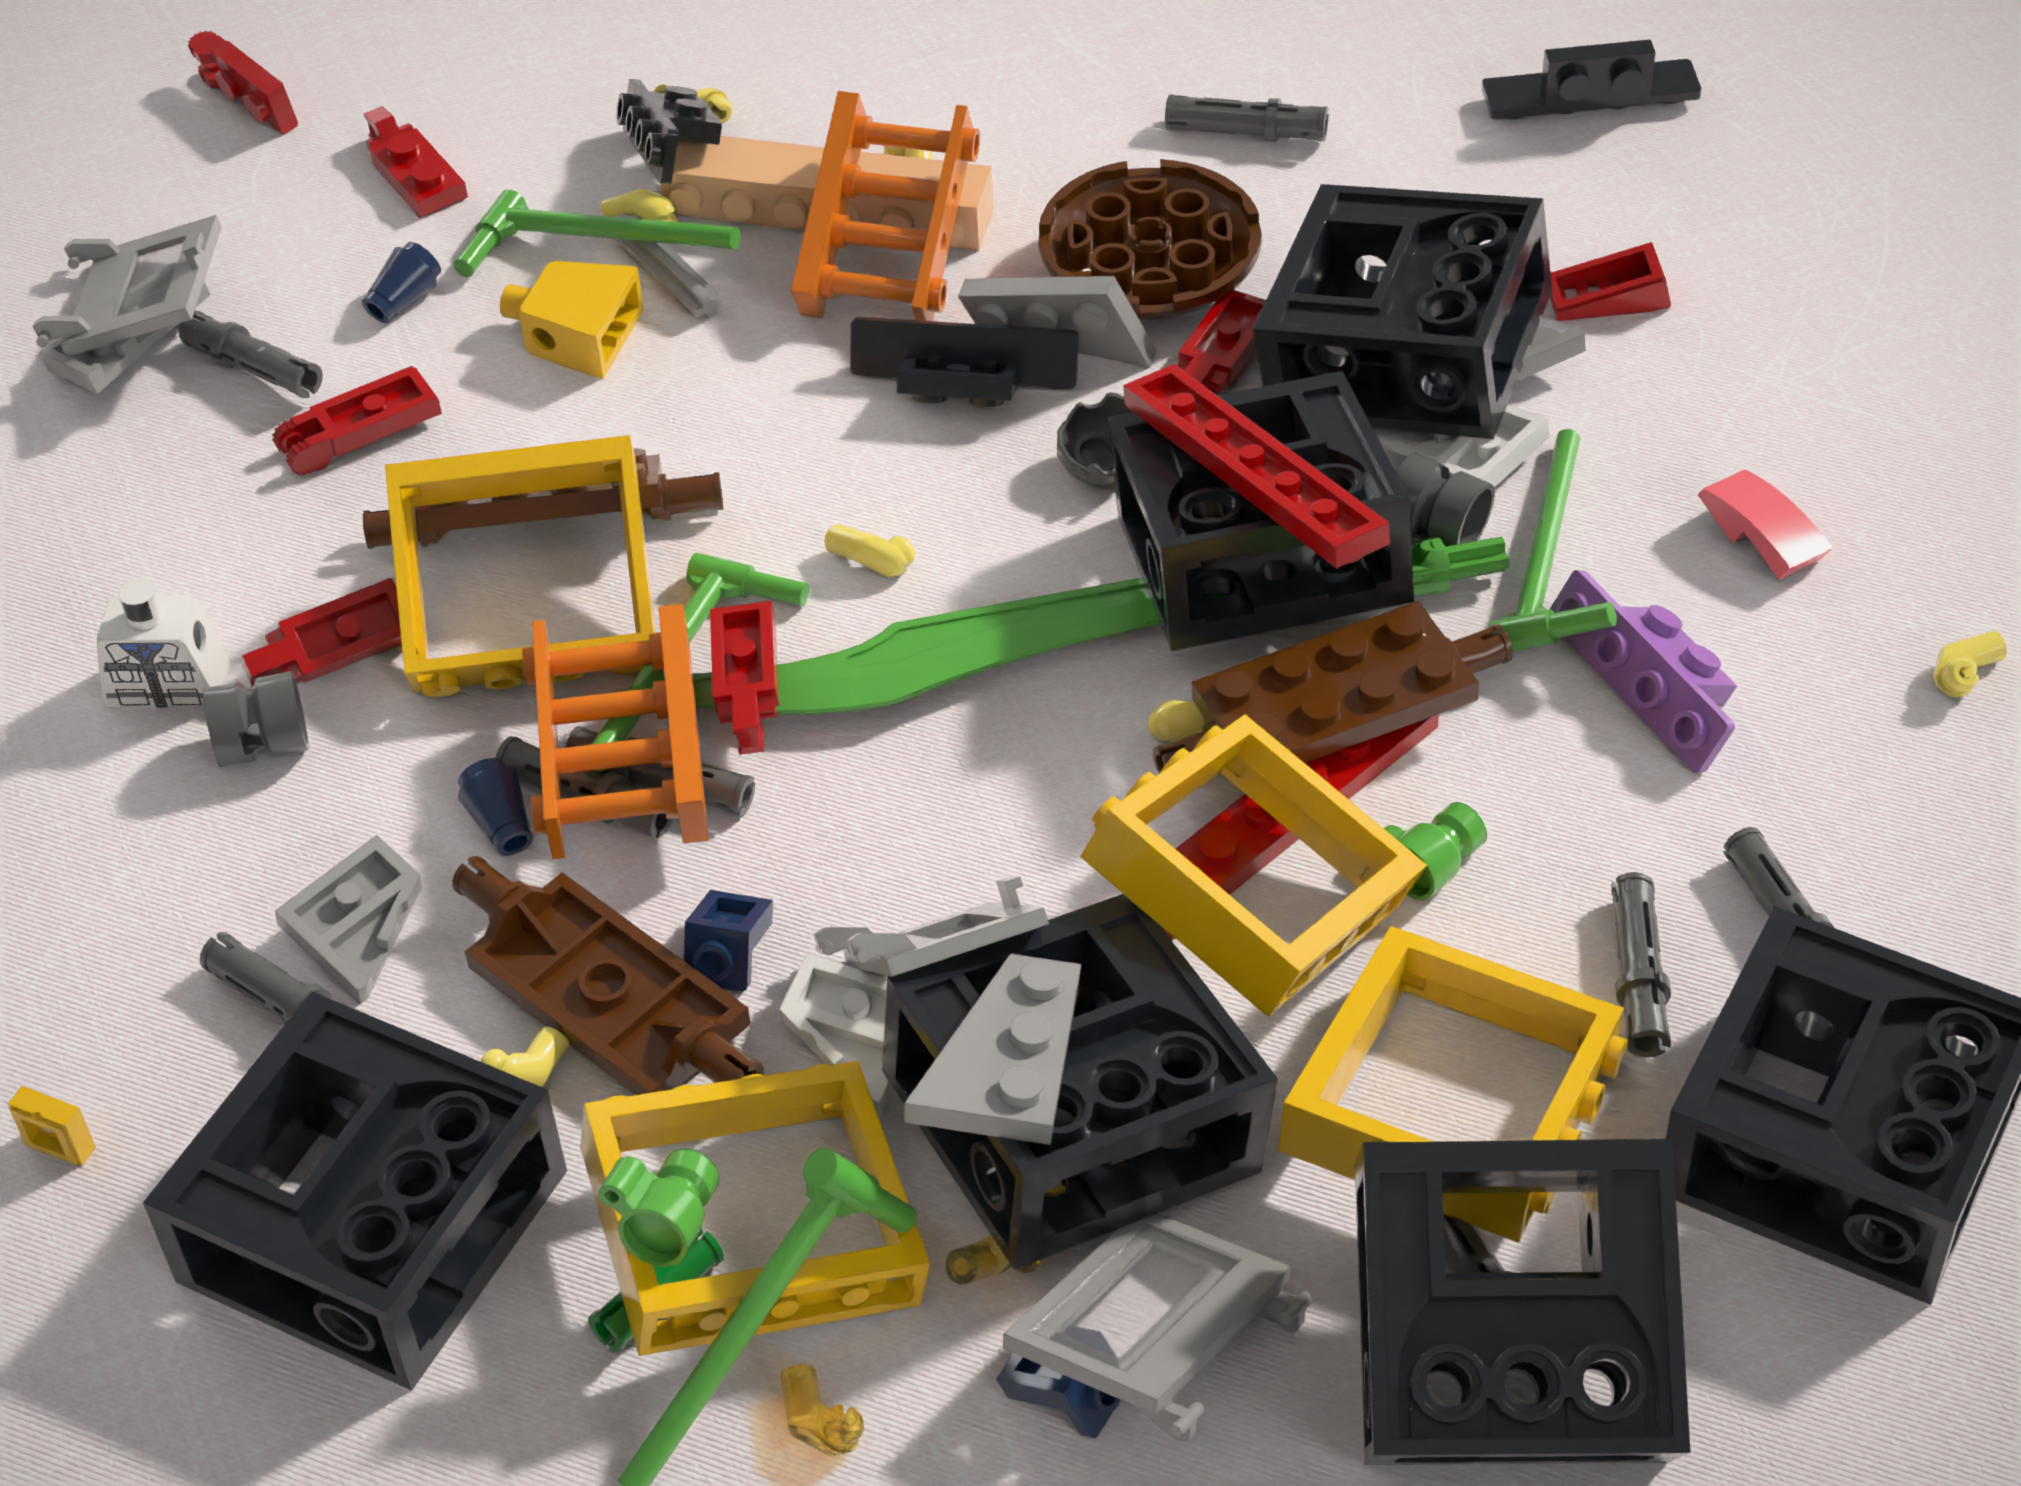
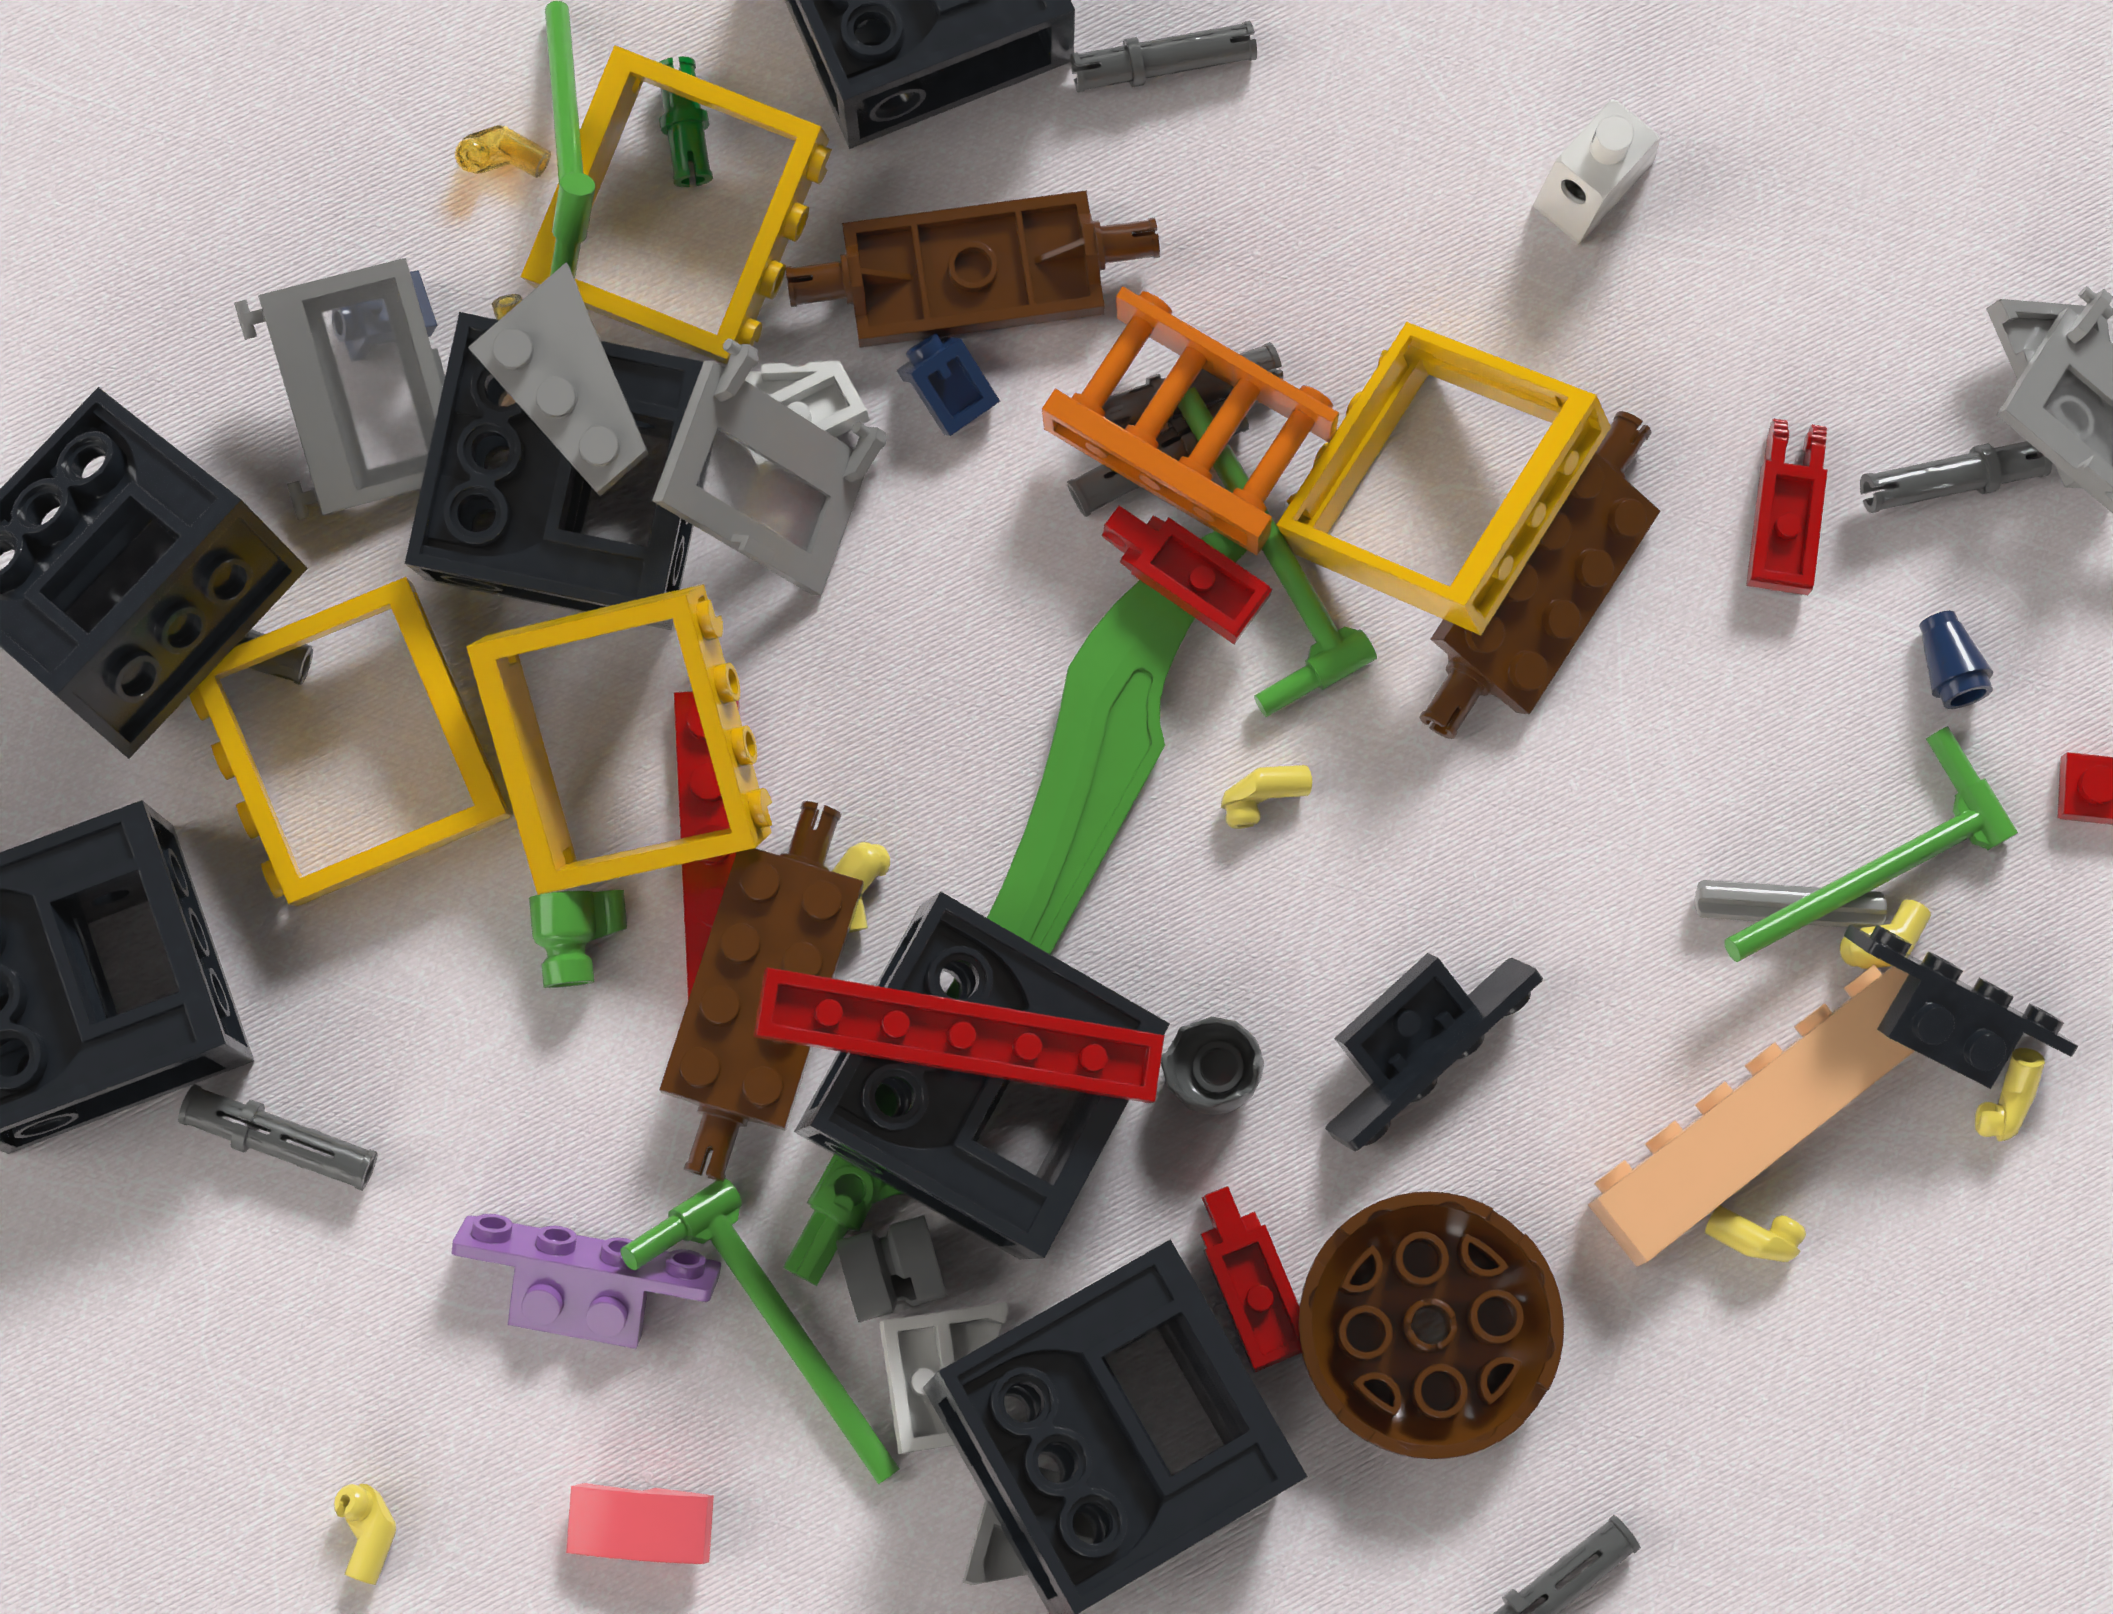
camera: 125 degrees right, 30 degrees up
dark grey wheel [203,671,309,767] -> none
red hinge [241,578,402,688] -> none
light grey wing [275,835,422,1004] -> none
dark blue cone [458,758,534,856] -> none
light yellow arm [481,1026,569,1087] -> none
yellow torso [500,261,644,379] -> none
bright green piece [598,1149,719,1267] -> none
orange fence [791,91,980,321] -> none
light grey wing [958,276,1156,368] -> none
dark grey pin [1611,872,1671,1058] -> none

